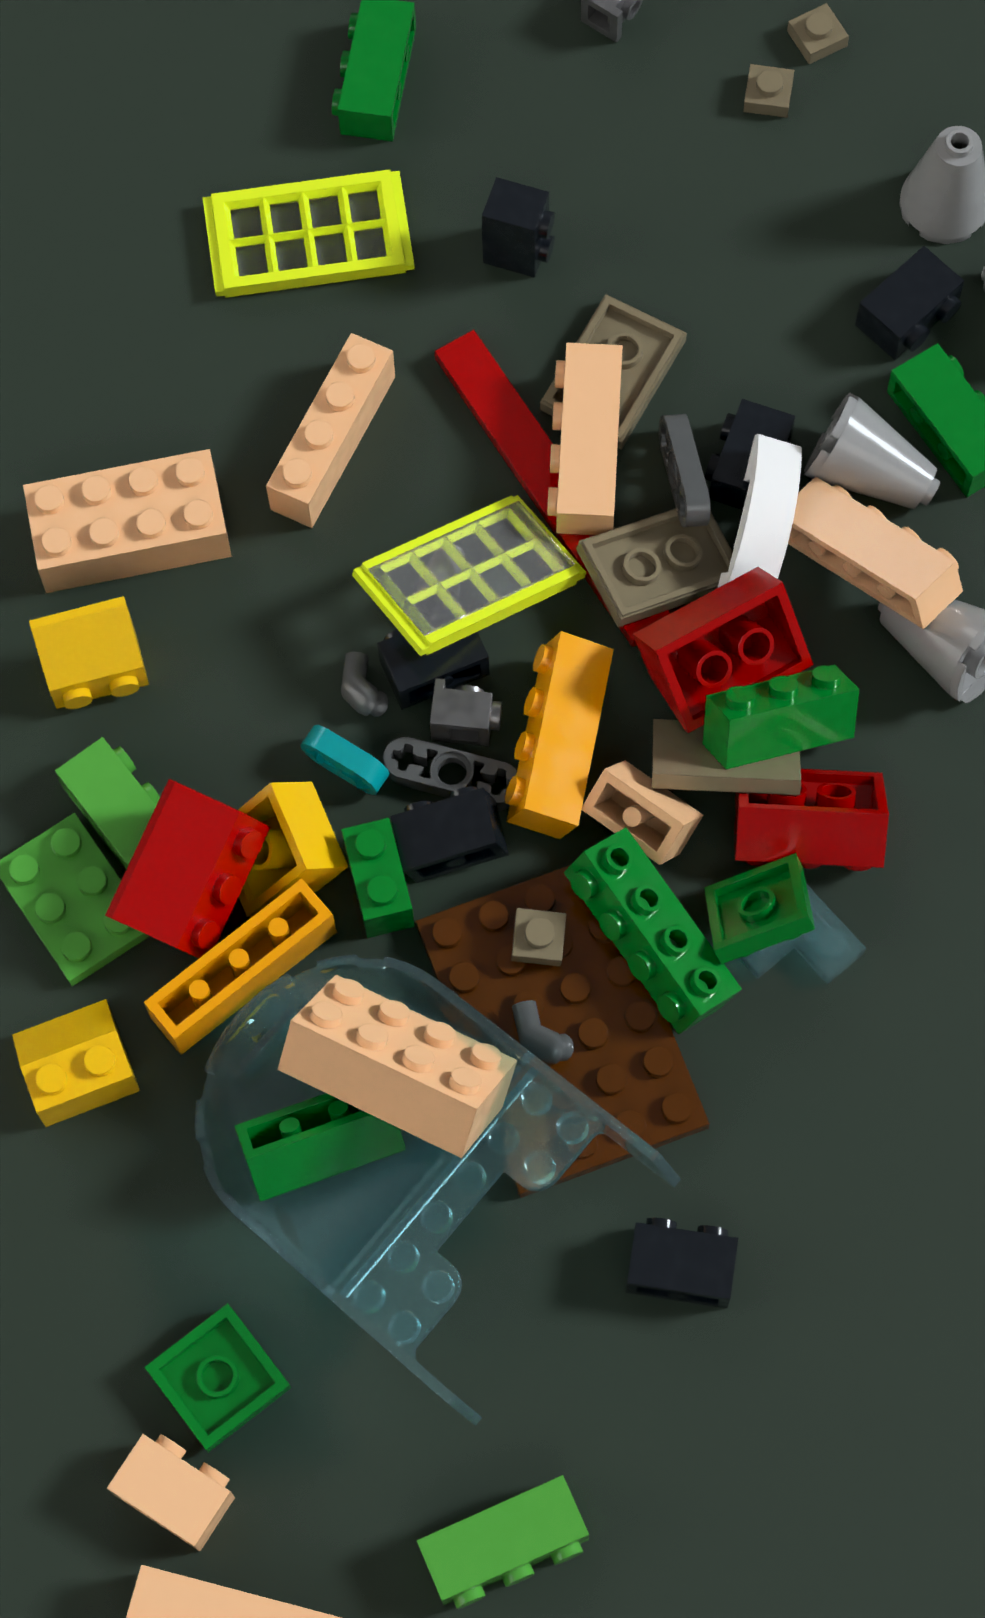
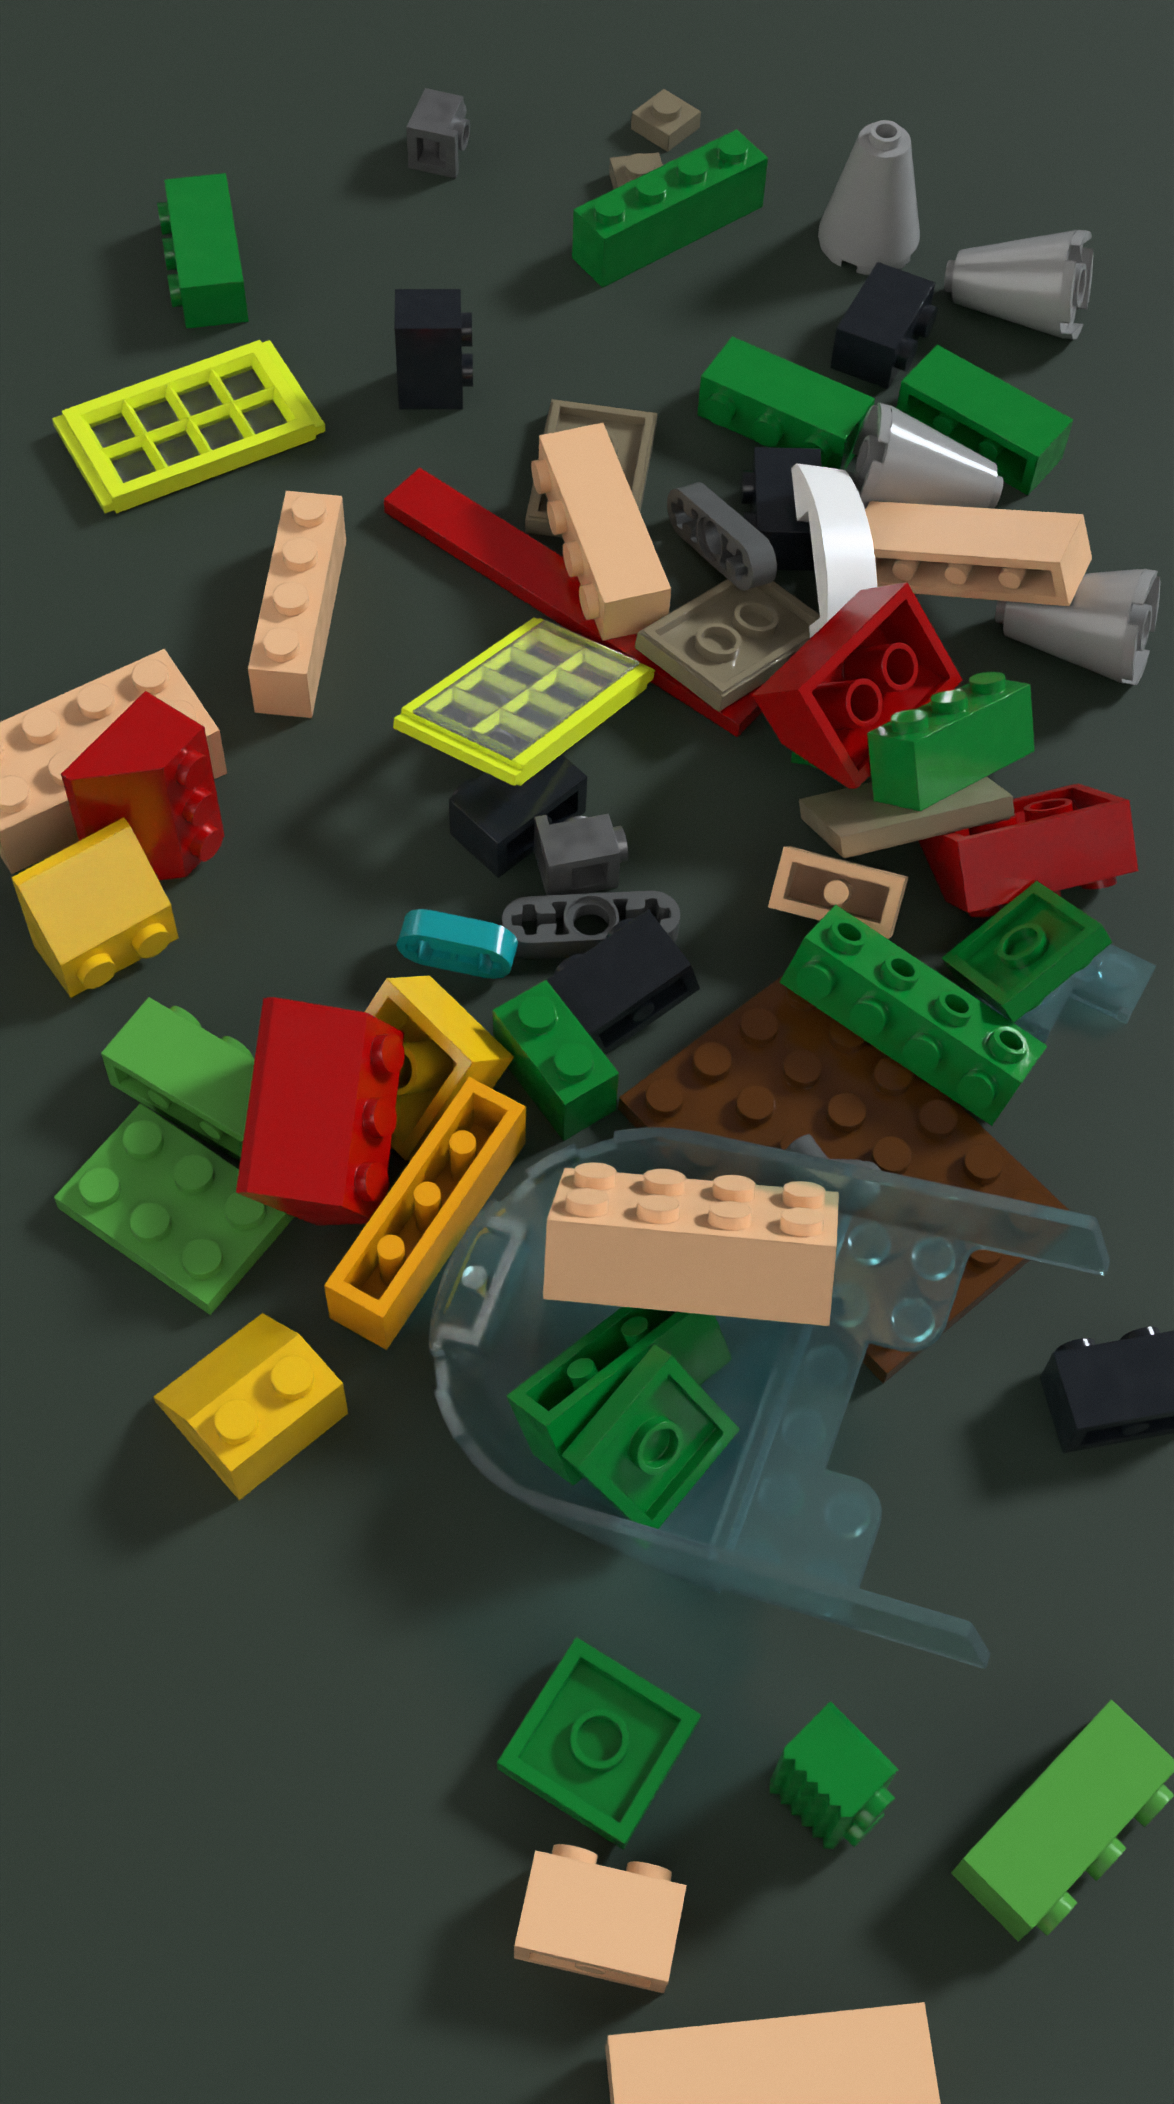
camera: 25 degrees left, 10 degrees down
dark grey arm [341,652,389,717] -> none
light orange brick [505,631,614,839] -> none
dark tan plate [511,908,566,966] -> none
none -> red slope [61,691,225,880]
none -> green plate [561,1344,740,1539]
none -> green brick [572,129,768,288]
none -> green brick [697,336,875,470]
none -> green brick [769,1702,899,1849]

